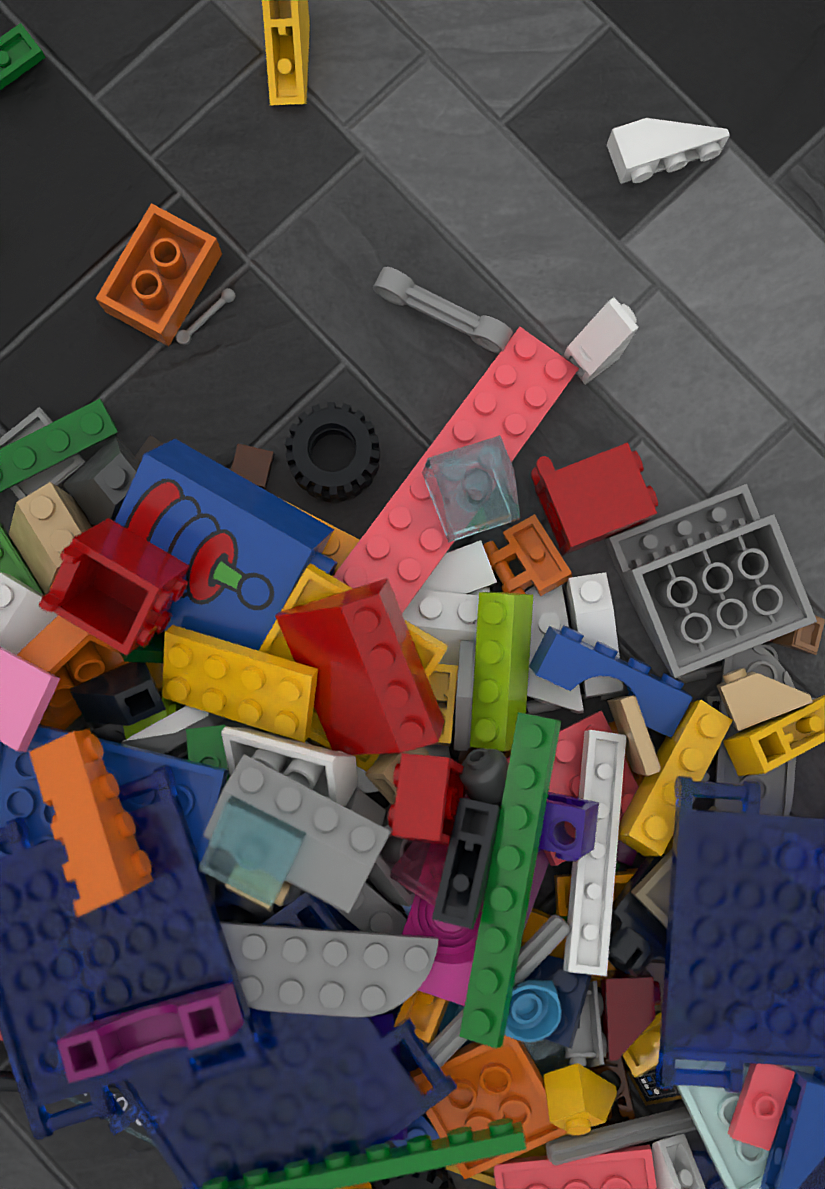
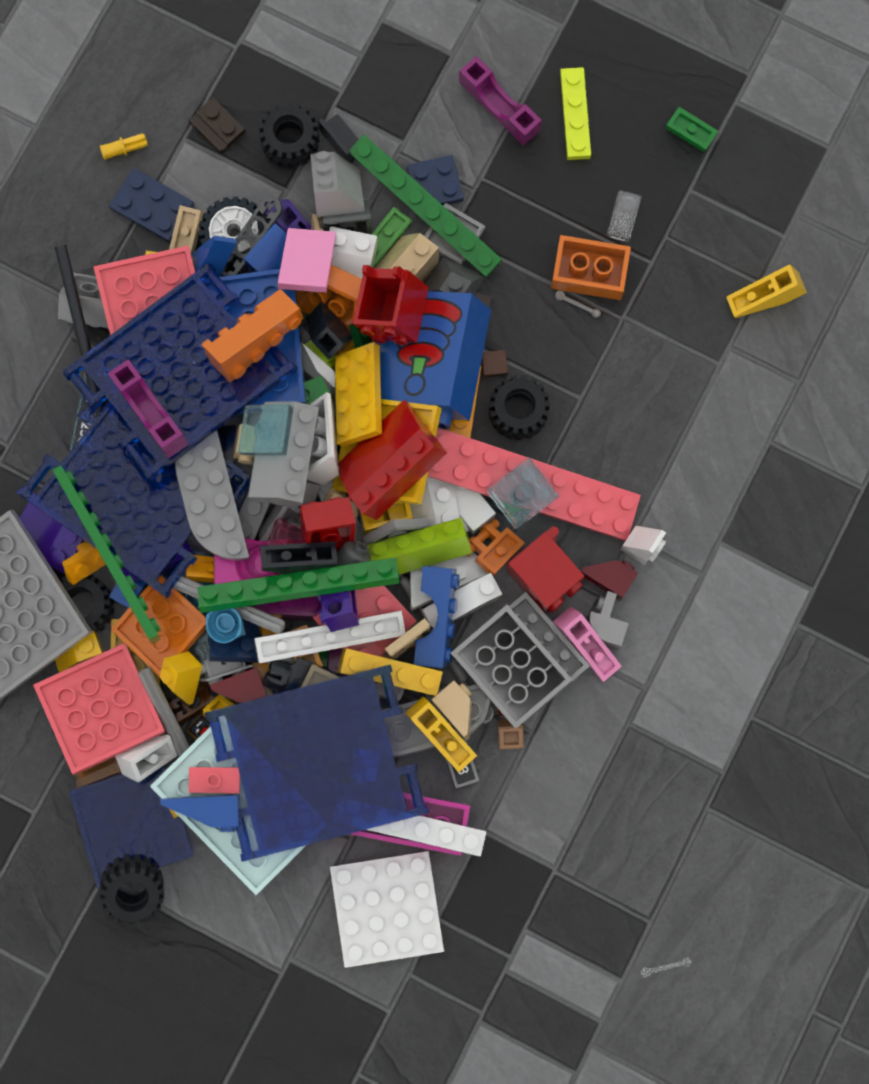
camera: 75 degrees right, 5 degrees down
light grey piece [373,267,513,354] -> none
white slope [607,118,730,184] -> none
none -> bright pink slope [553,606,622,682]
none -> dark red slope [581,560,638,601]
none -> light grey brick [588,591,629,649]
none -> clear plate [606,190,642,242]

